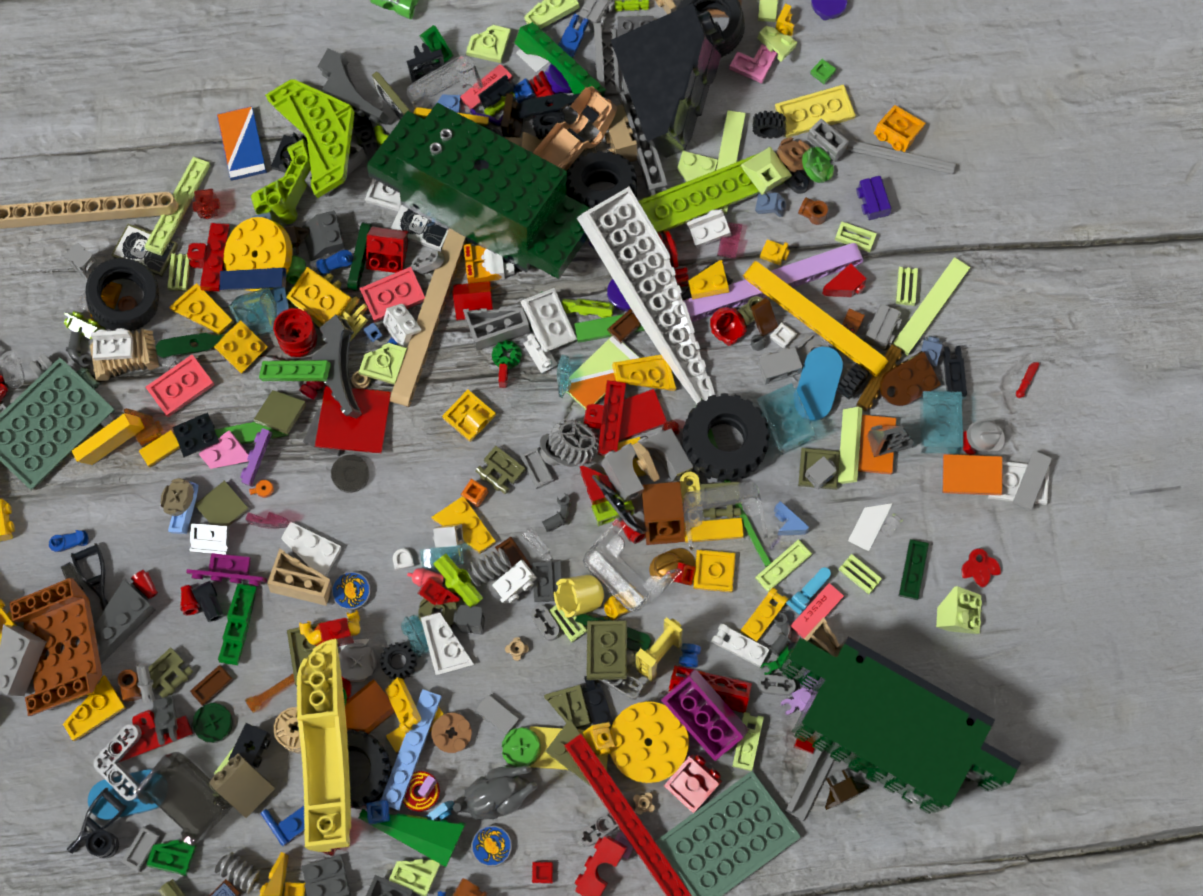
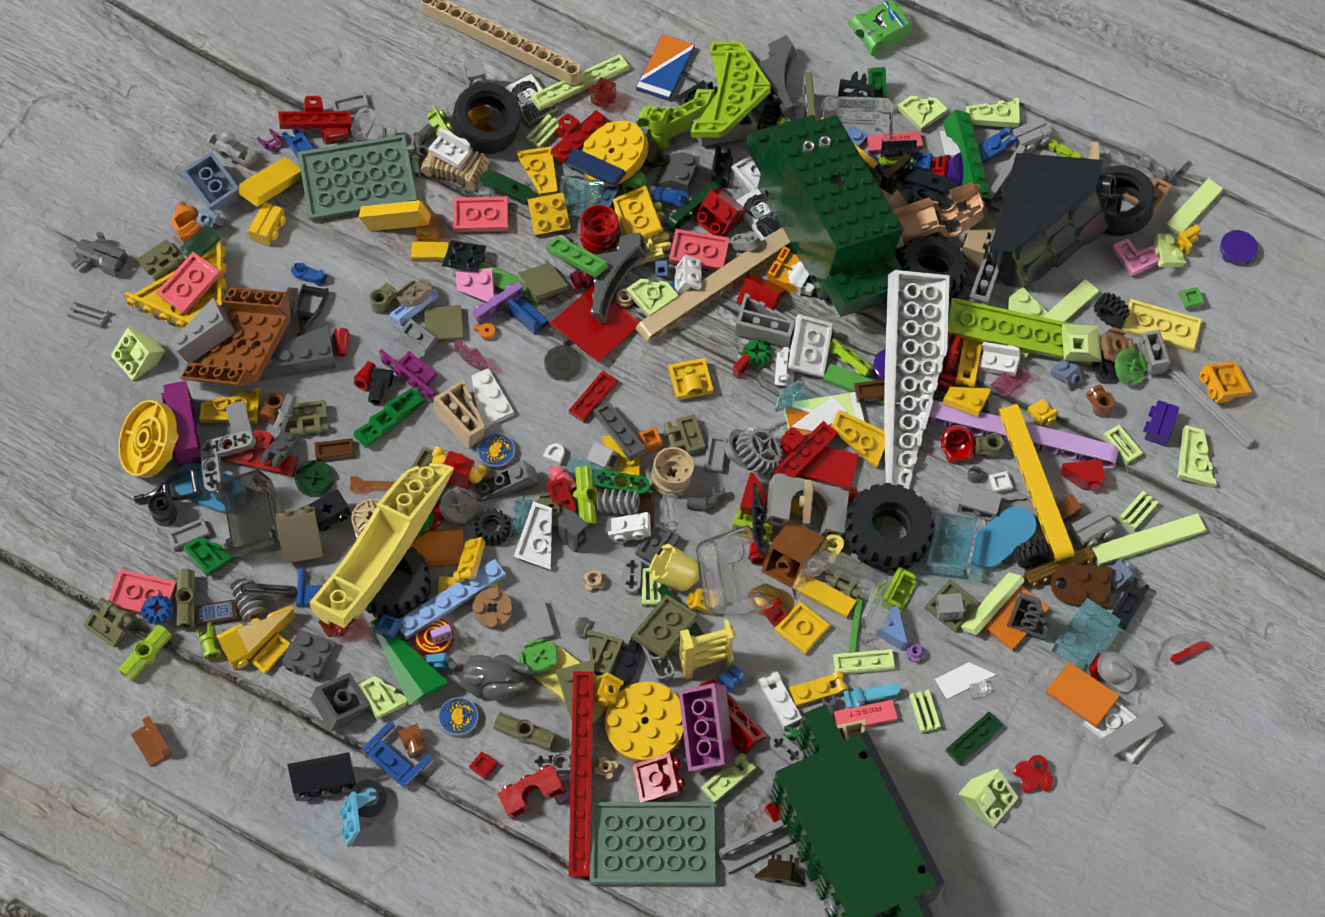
camera: 30 degrees right, 10 degrees down
reddish brown tile [751,298,778,337] -> none
none -> yellow piece [118,400,178,478]
none -> magenta brick [161,381,201,468]
none -> light grey tile [225,401,253,442]
none -> black axle [240,583,297,598]
none -> olive piece [369,283,398,314]
none -> dark grey slope [475,460,539,502]
none -> olive piece [493,712,557,751]
none -> blue panel [508,298,548,335]
none -> red tile [569,370,618,423]
none -> light grey piece [572,617,591,638]
none -> dark grey plate [593,402,647,462]
none -> green beam [594,469,650,495]
none -> tan wheel [651,447,694,498]
none -> black hinge [710,146,733,188]
none -> white sticker [792,396,847,431]
none -> lime hinge [881,567,917,615]
none -> medium lavender plate [905,643,925,662]
none -> yellow plate [955,338,982,388]
none -> yellowish green wing [1177,425,1217,488]

